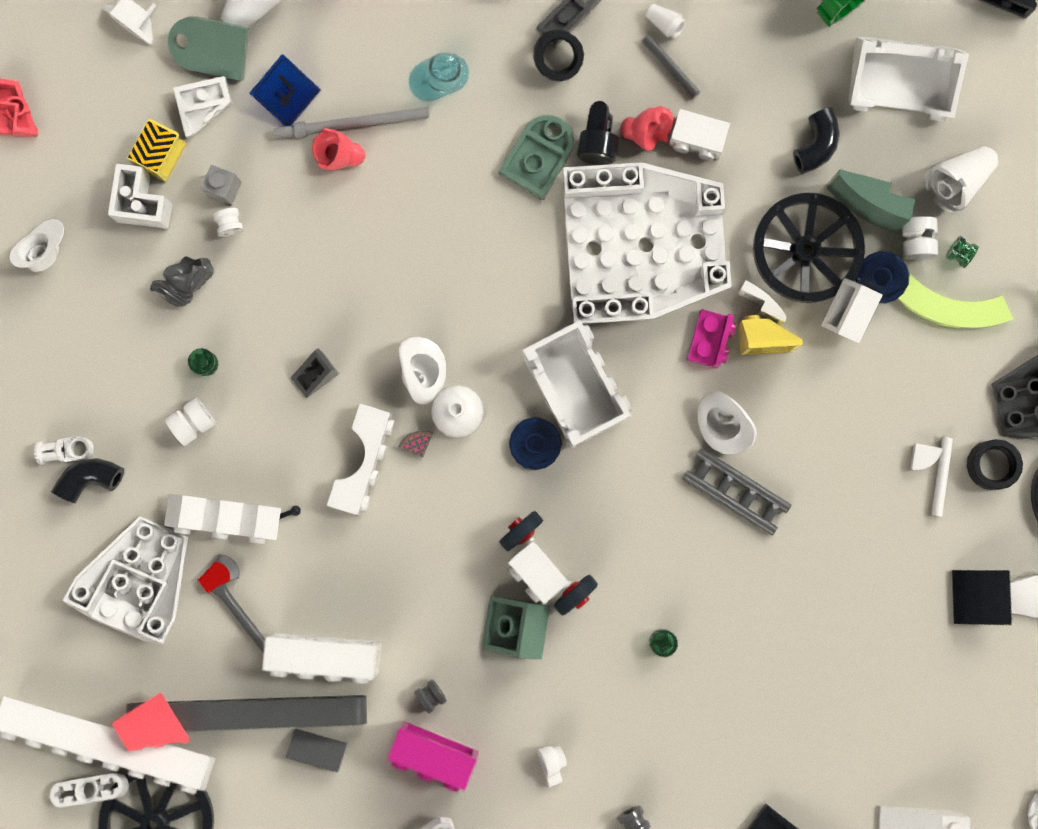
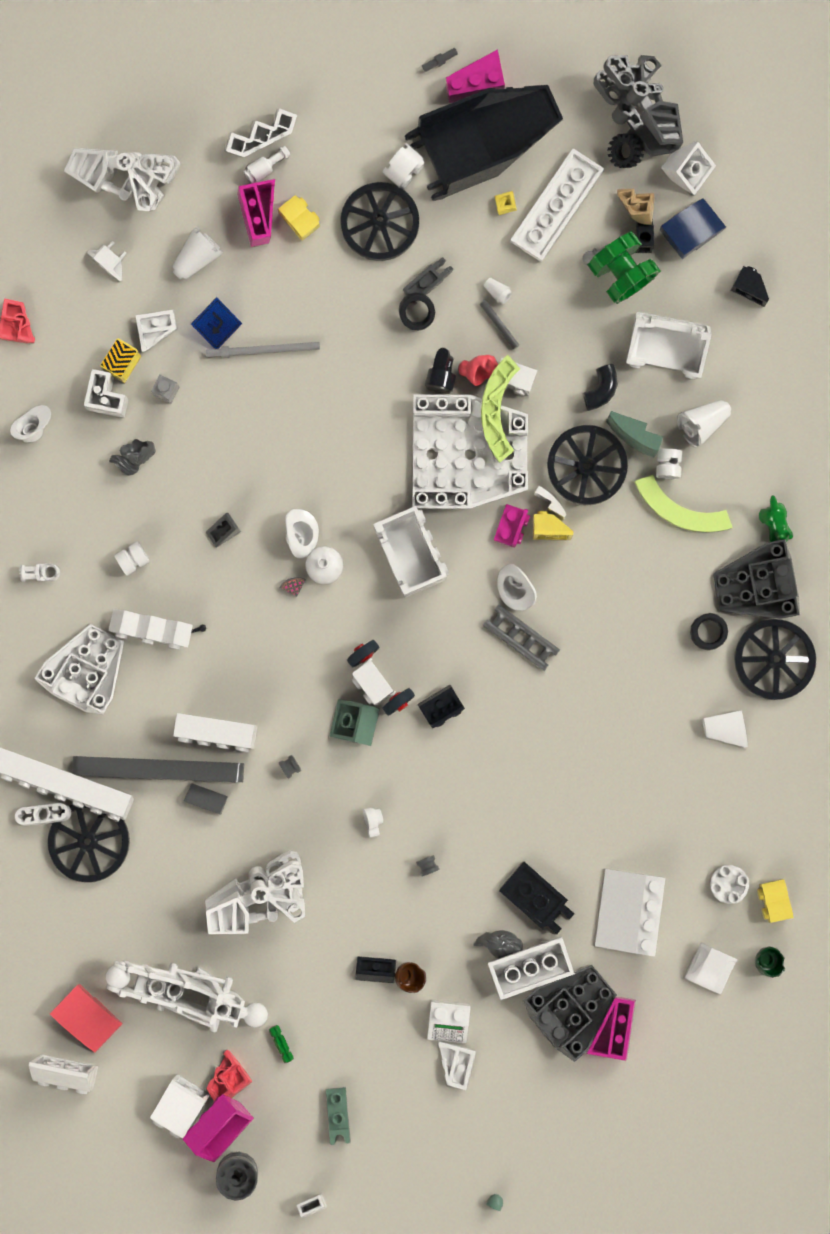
camera: 10 degrees right, 0 degrees up
black cylinder [51,458,124,504] -> none
coral slope [111,693,191,752] -> none
sand green tile [168,16,249,81] -> none
clear green wheel [188,348,219,377] -> none
piece [198,554,266,654] -> none
white wheel [213,208,244,237] -> none
coral piece [312,128,366,171] -> none
white arch [327,404,395,516] -> none
dark pink piece [387,721,479,792] -> none
clear light blue piece [409,53,469,101] -> none
sand green tile [499,115,574,199] -> none
dark blue tile [509,417,562,470] -> none
clear green wheel [649,629,678,657] -> none
white piece [821,278,882,343] -> none
dark blue tile [855,251,910,304] -> none
white tile [910,444,942,470] -> none
white bar [931,437,953,517] -> none
clear green wheel [946,235,979,268] -> none
black slope [952,570,1012,625] -> none
none -> black bracket [417,685,465,729]
none -> yellowish green tile [481,355,520,463]

